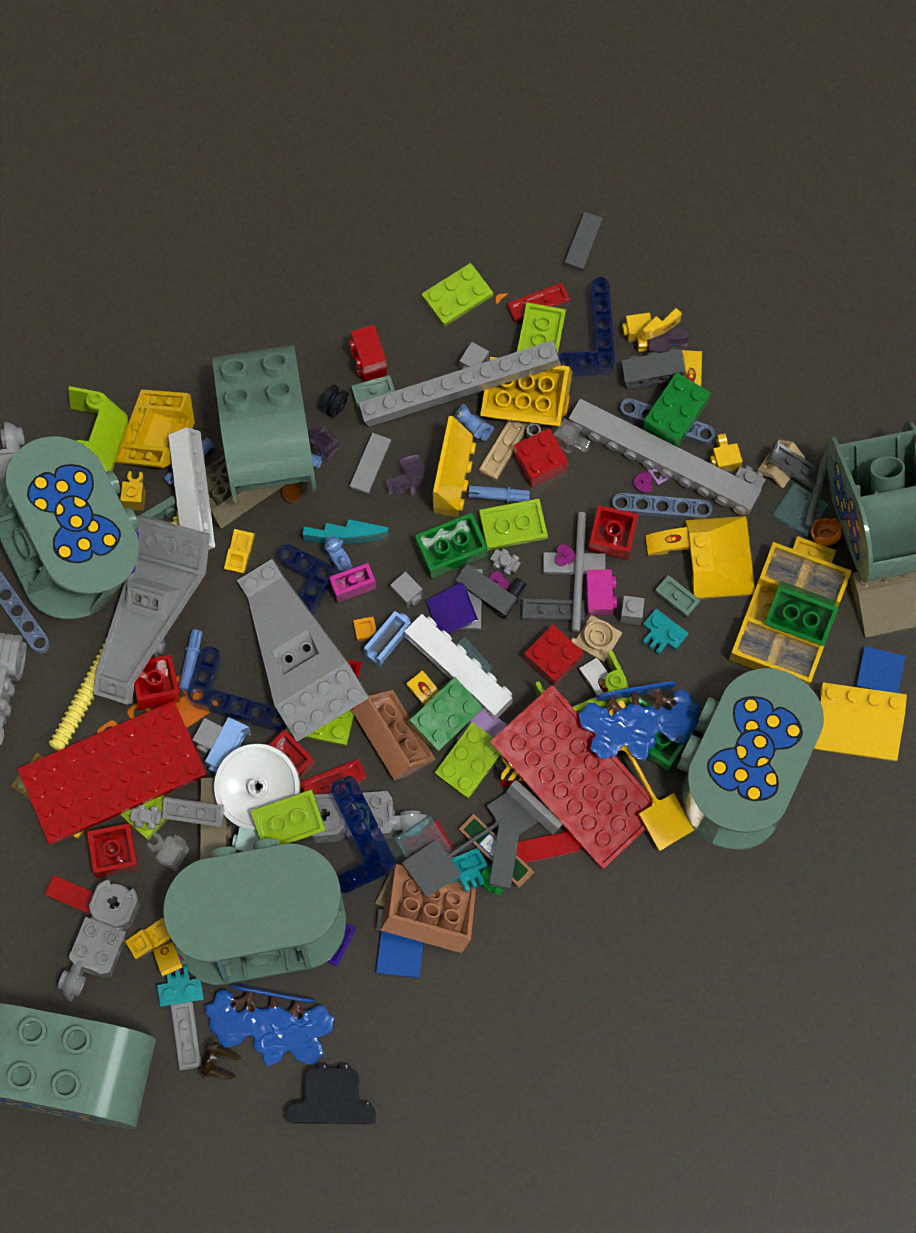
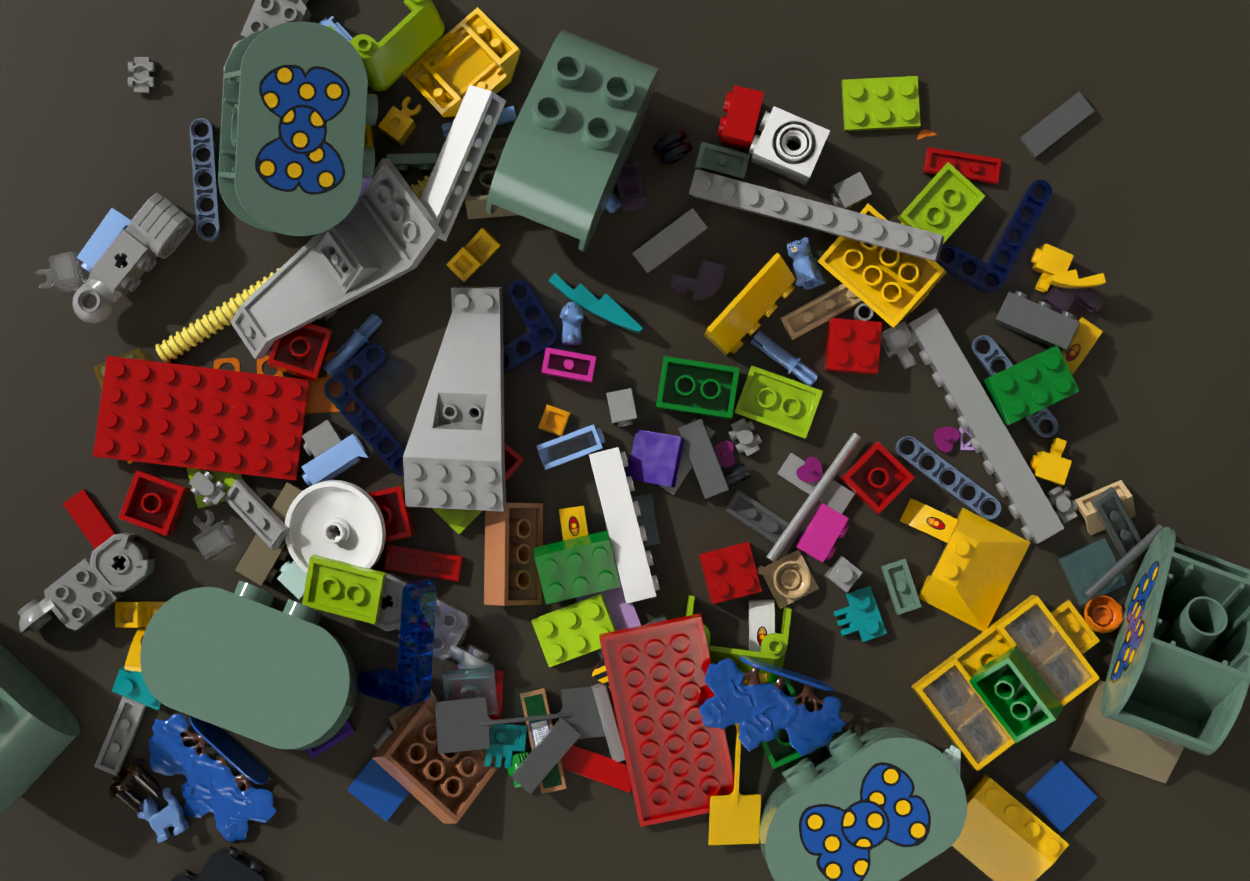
camera: 30 degrees right, 15 degrees up
none -> medium blue animal [136,787,190,843]
none -> white brick [749,106,830,185]

